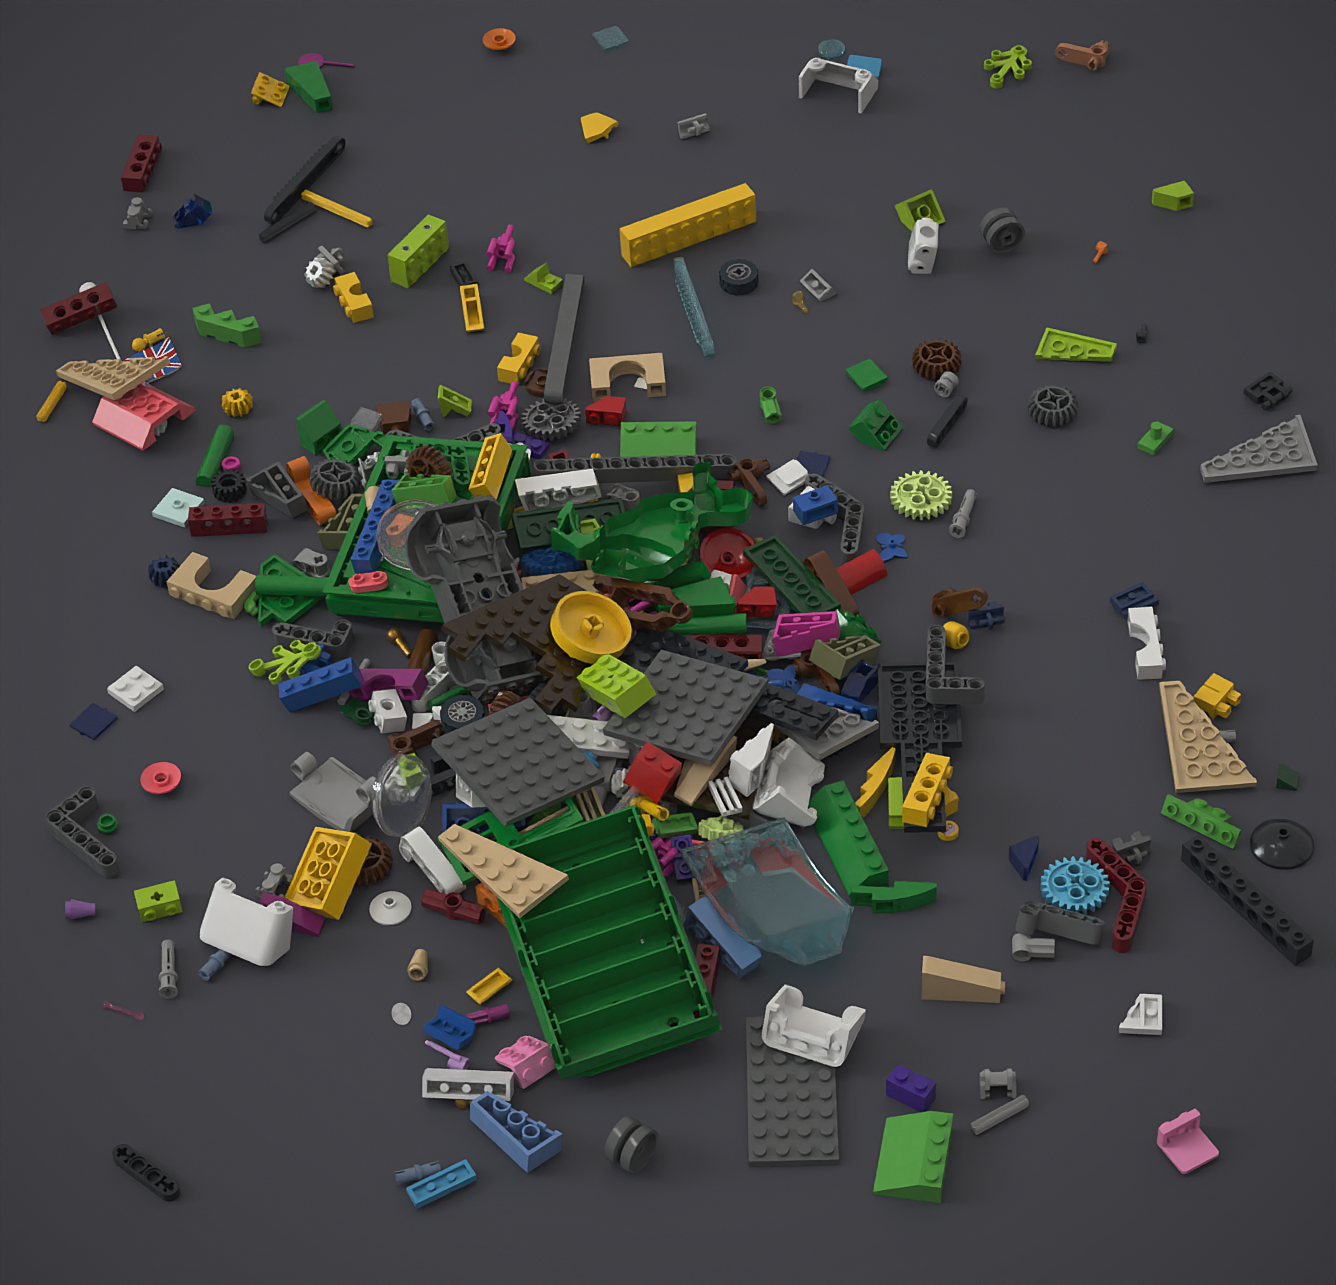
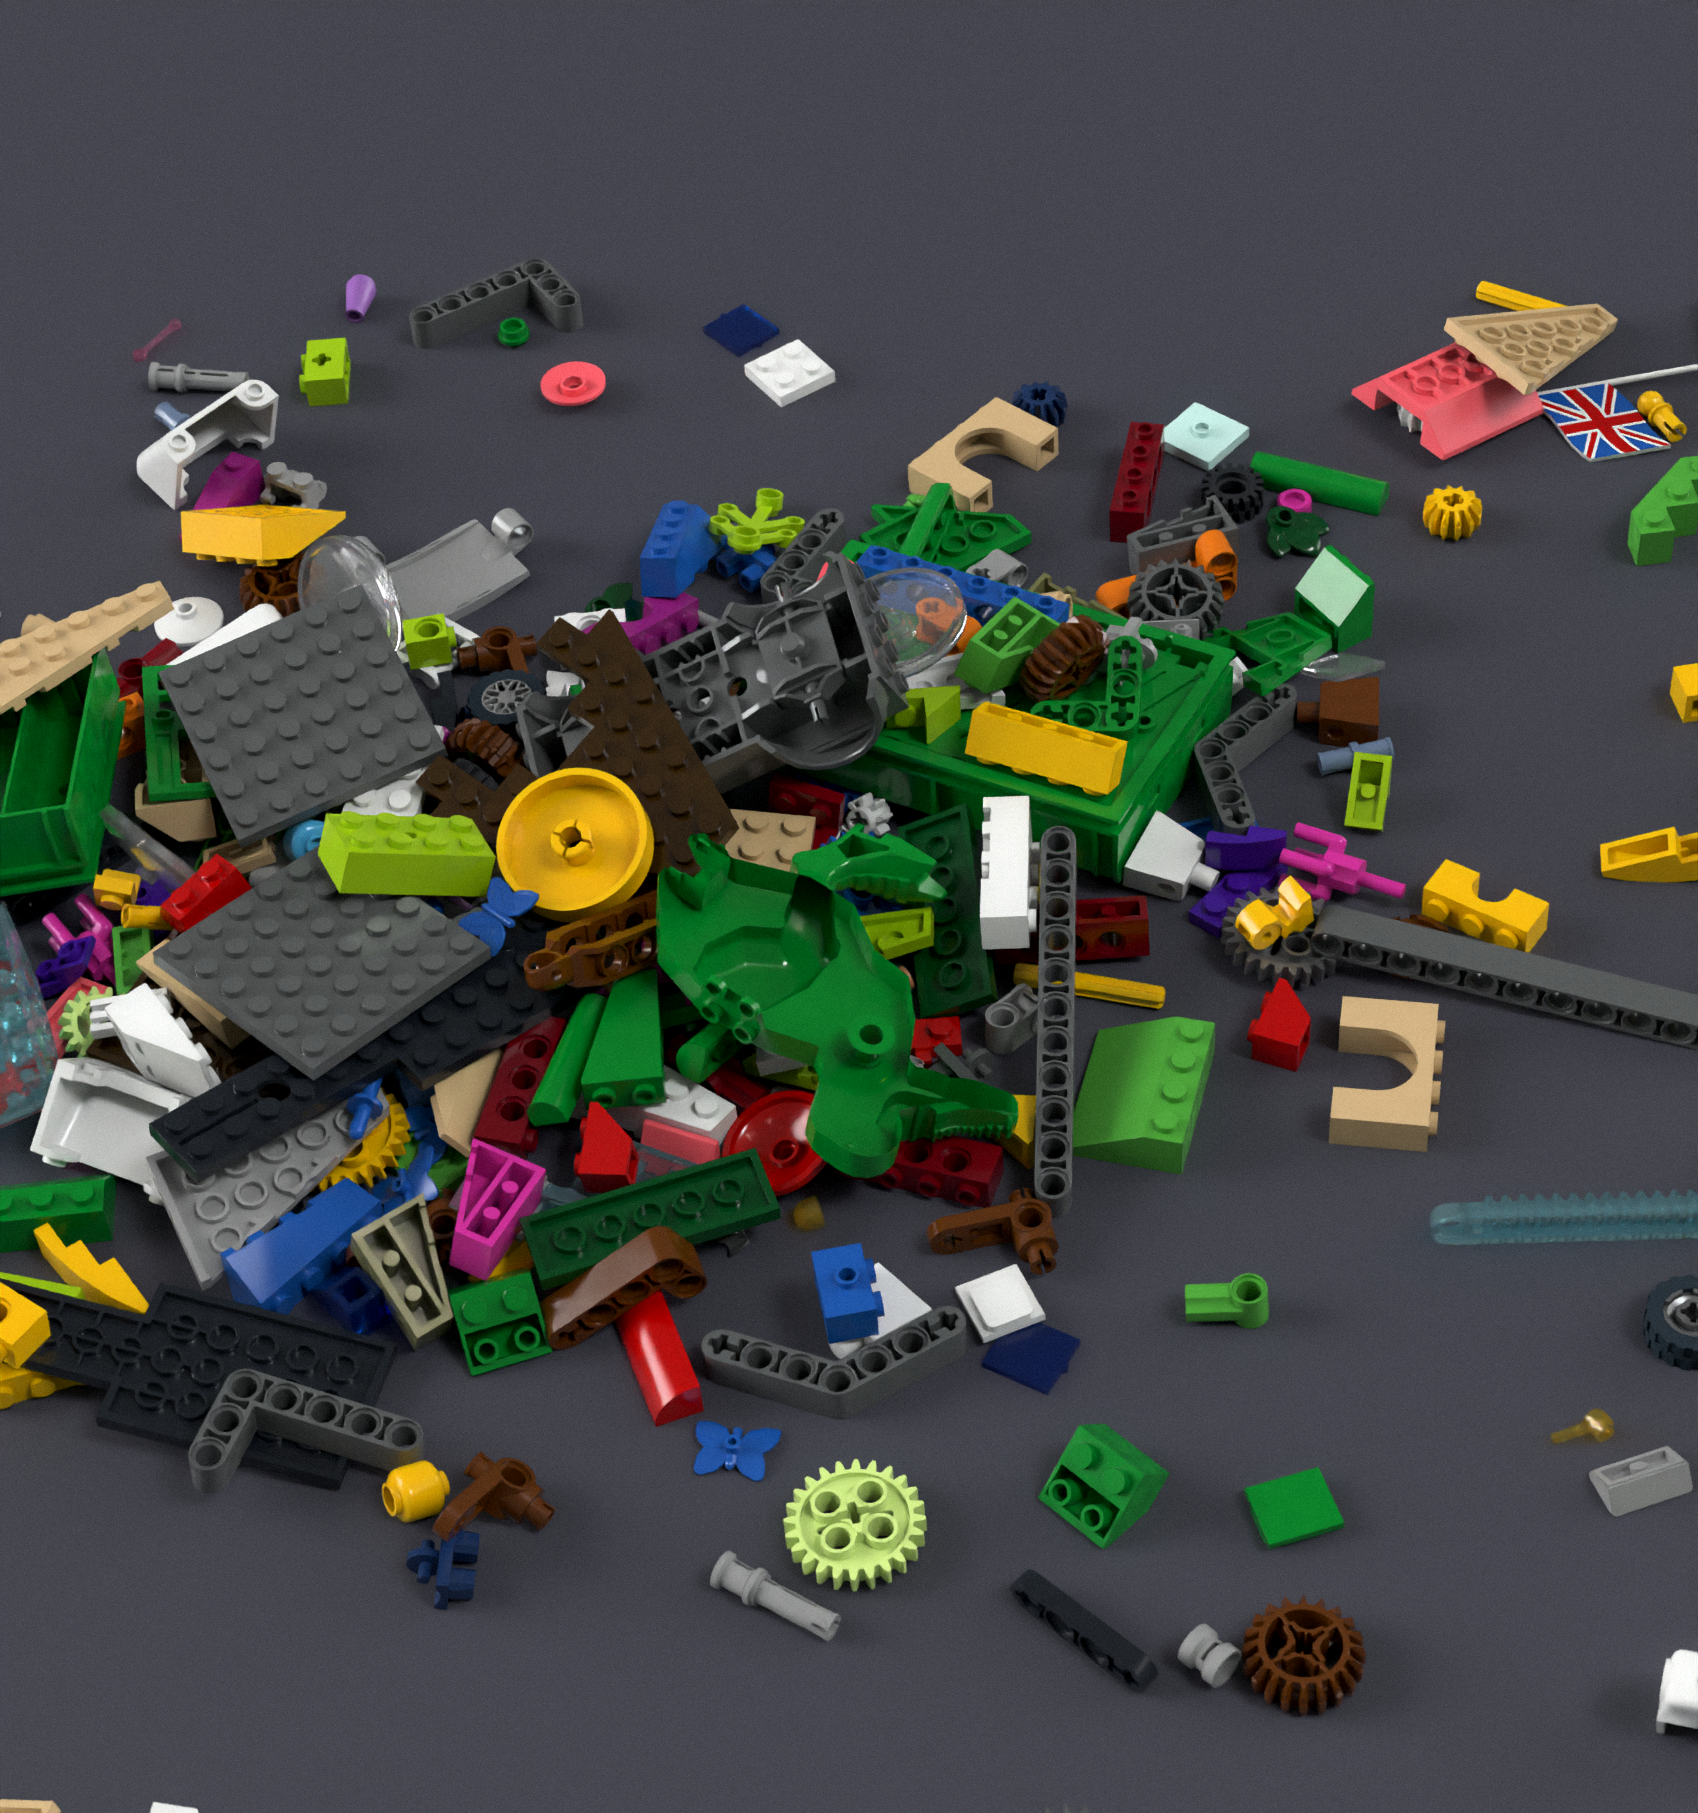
camera: 105 degrees right, 0 degrees up
none -> blue piece [458,877,539,957]
none -> yellow leg [1235,875,1314,950]
none -> dark green plate [1265,506,1330,558]

